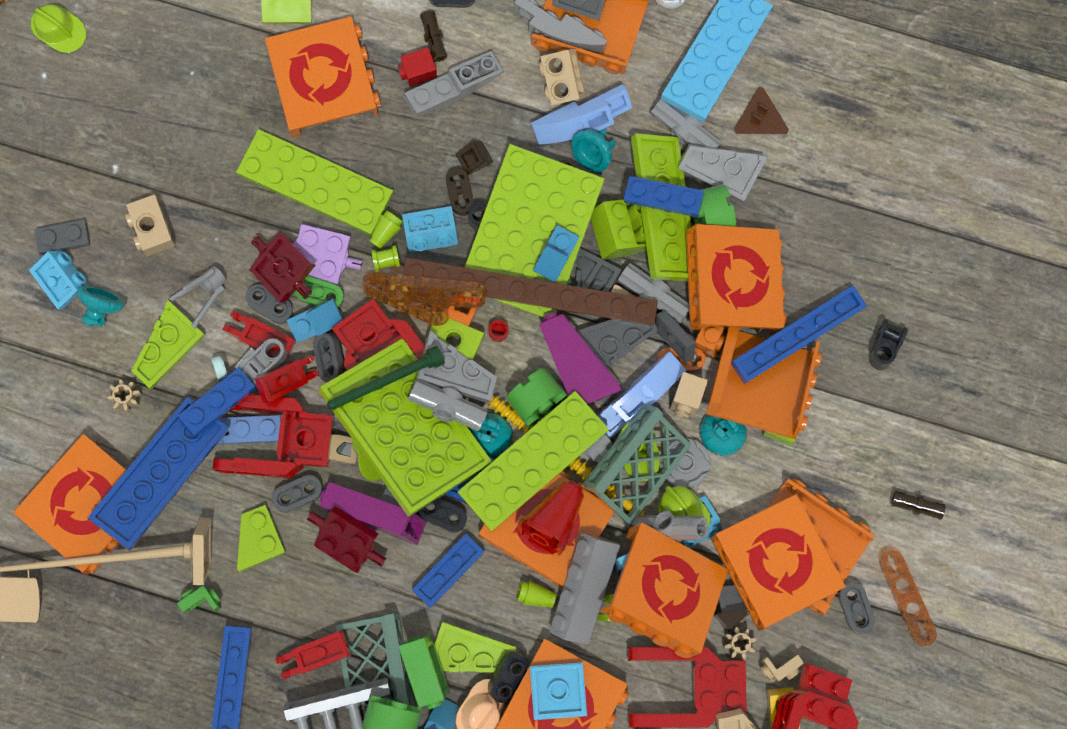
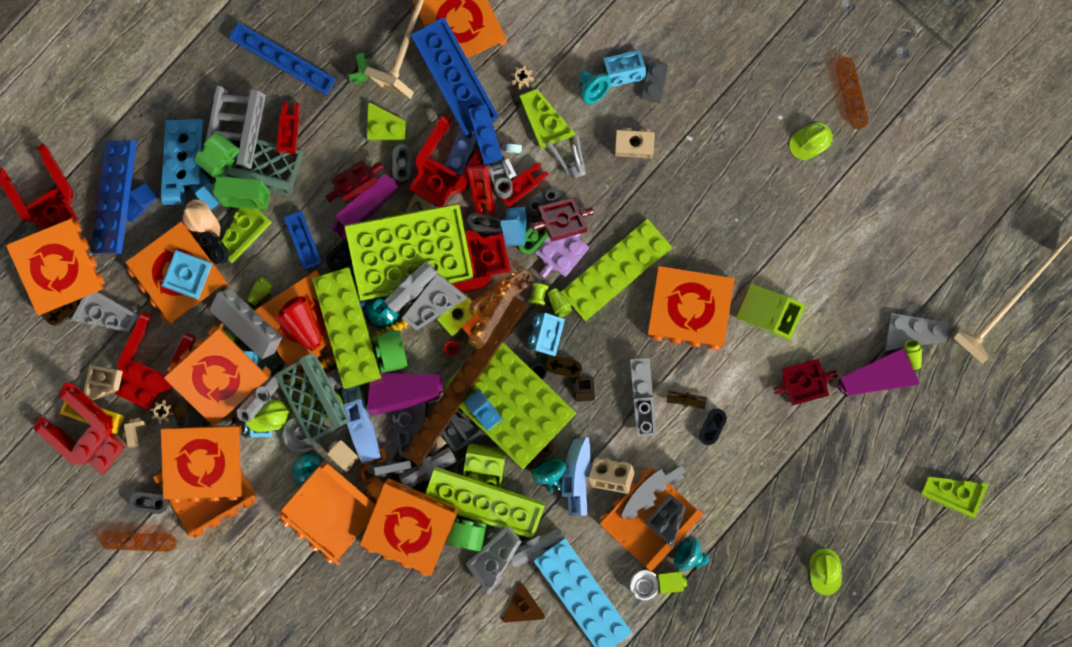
camera: 120 degrees right, 5 degrees up
dark green piece [327,346,445,410] -> none
red brick [397,47,437,87] -> none
blue plate [623,176,704,218] -> none
blue plate [731,285,867,384] -> none
black piece [869,318,908,370] -> none
dark brown pin [891,490,946,520] -> none

